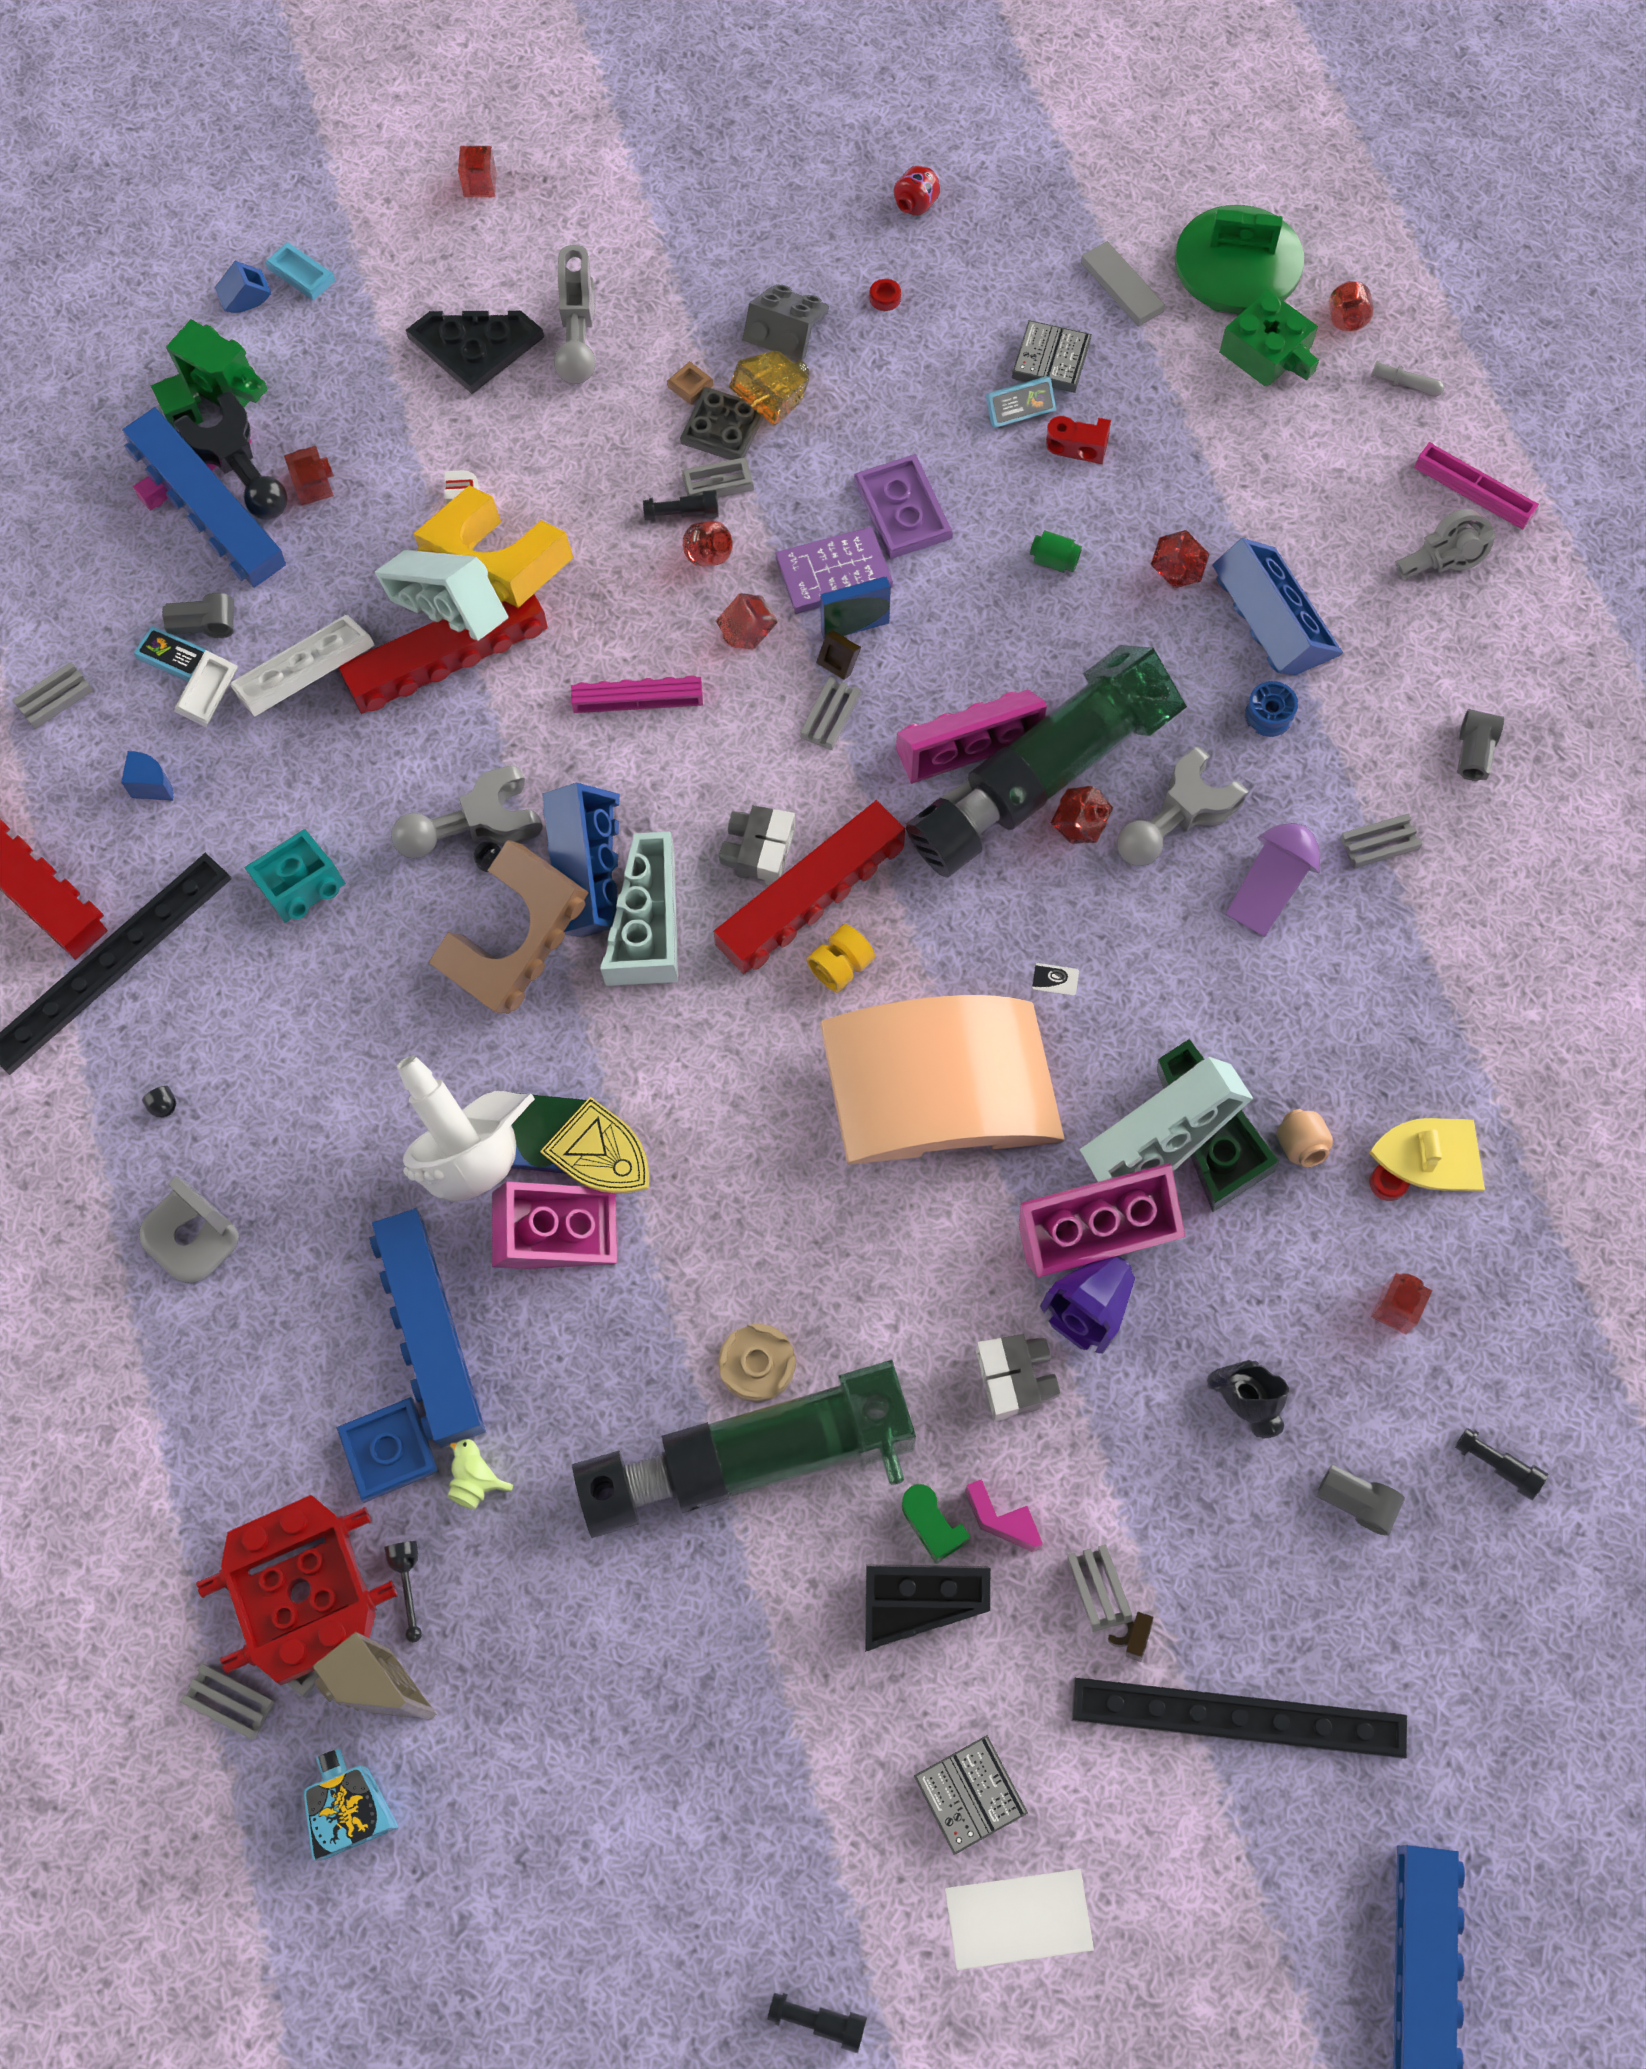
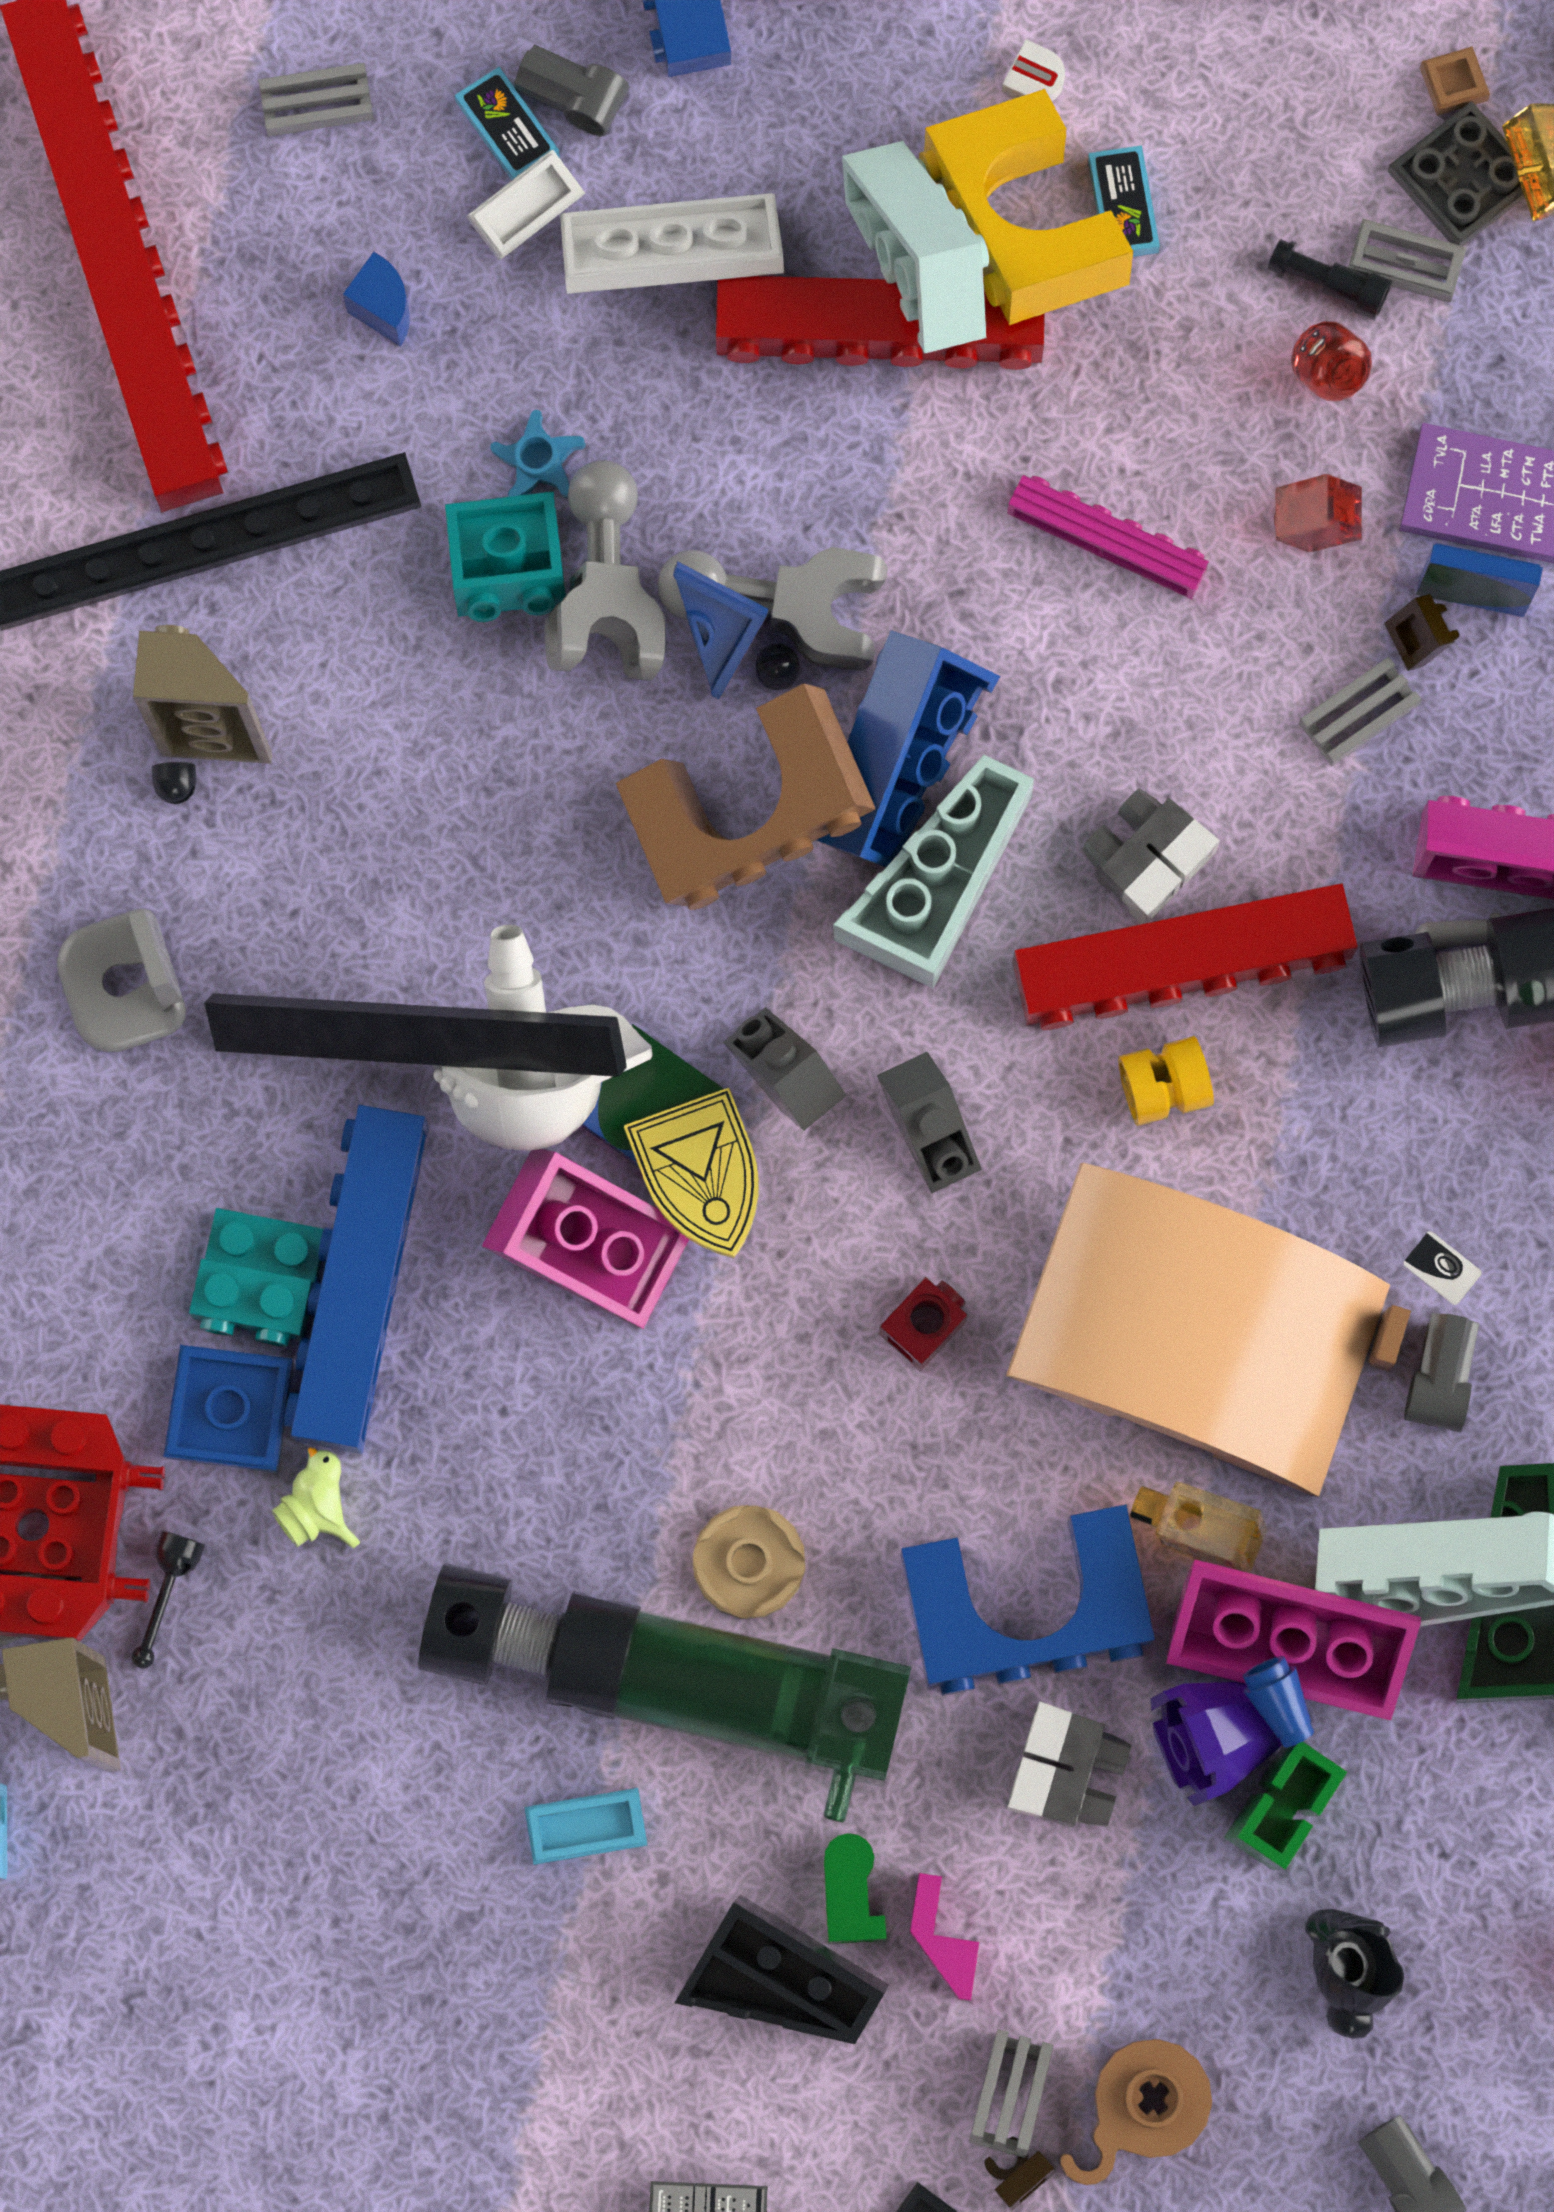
camera: 30 degrees right, 10 degrees up
none -> dark tan slope [133,625,272,764]
none -> teal plate [189,1208,324,1347]
none -> black tile [204,993,627,1077]
none -> dark azure animal [490,410,586,498]
none -> medium azure tile [524,1788,648,1865]
none -> light grey piece [544,460,665,681]
none -> blue tile [673,562,768,700]
none -> dark grey slope [723,1007,847,1131]
none -> dark grey slope [877,1052,982,1194]
none -> dark red brick [879,1277,968,1372]
none -> blue arch [901,1504,1155,1696]
none -> medium nougat piece [1058,2039,1212,2185]
none -> tile [1088,145,1160,257]
none -> clear yellow torso [1130,1481,1268,1573]
none -> green piece [1224,1742,1347,1870]
none -> blue cone [1242,1656,1315,1748]
none -> medium nougat tile [1368,1305,1411,1372]
none -> dark grey piece [1404,1313,1479,1433]

